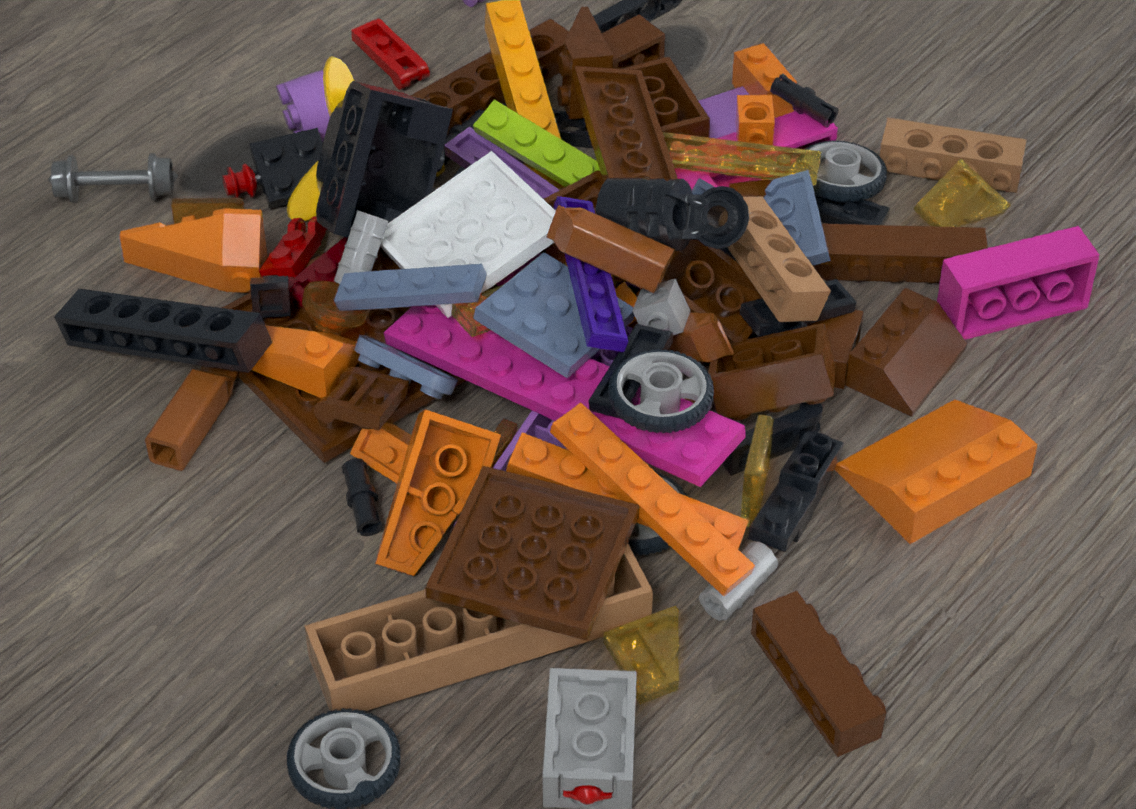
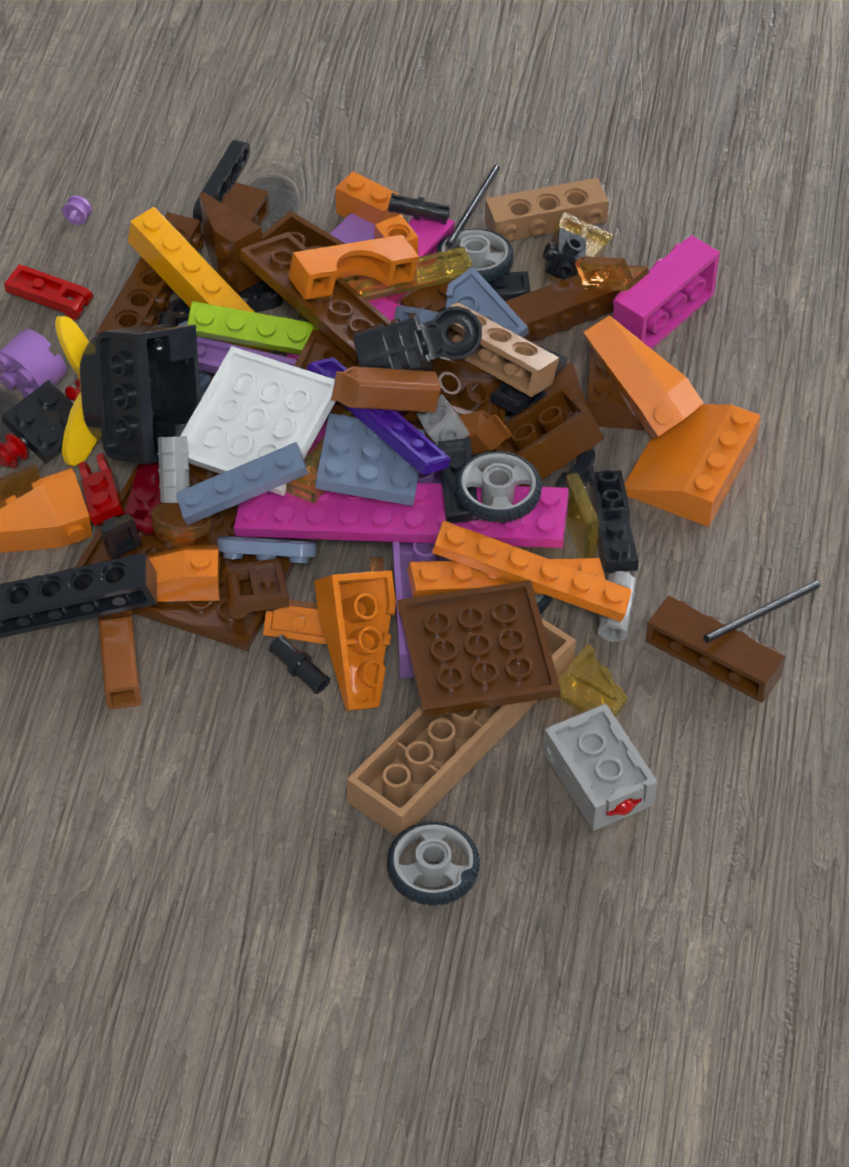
camera: 30 degrees left, 5 degrees up
none -> orange arch [288,235,419,300]
none -> black axle [445,165,500,248]
none -> black brick [543,228,589,280]
none -> clear orange panel [575,256,650,291]
none -> orange wedge [582,315,704,438]
none -> black axle [703,581,820,643]

